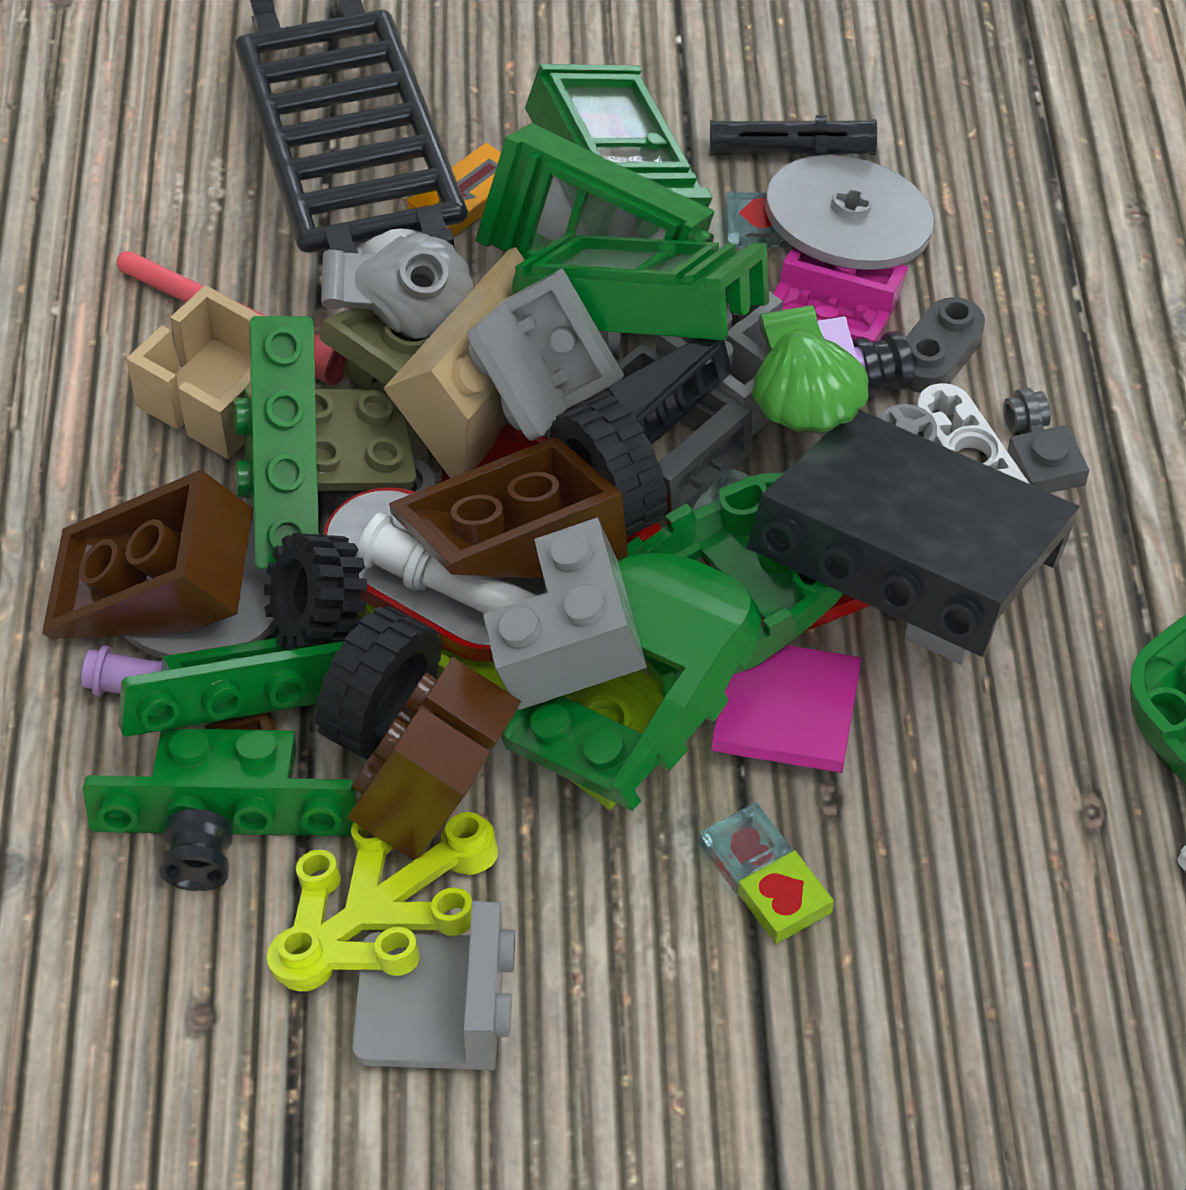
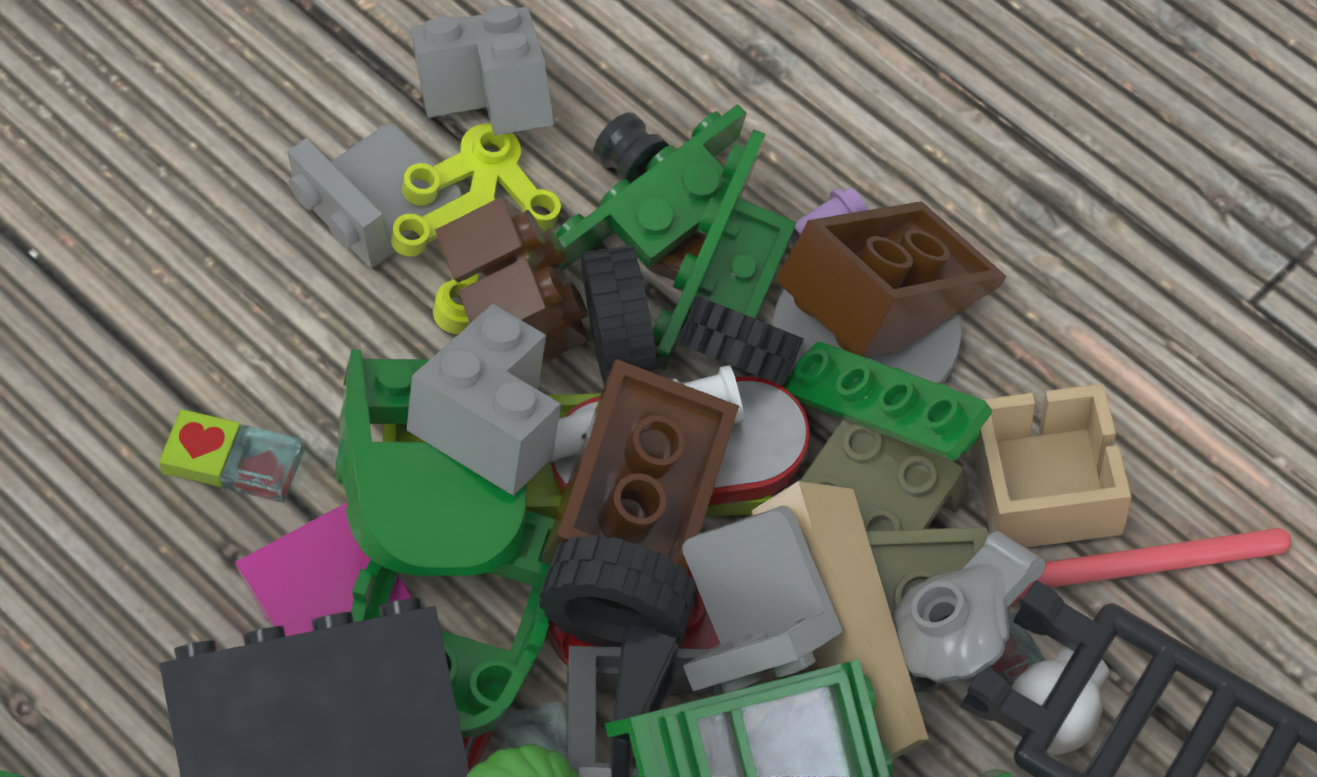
camera: 140 degrees right, 5 degrees up
none -> light grey brick [410,6,554,136]

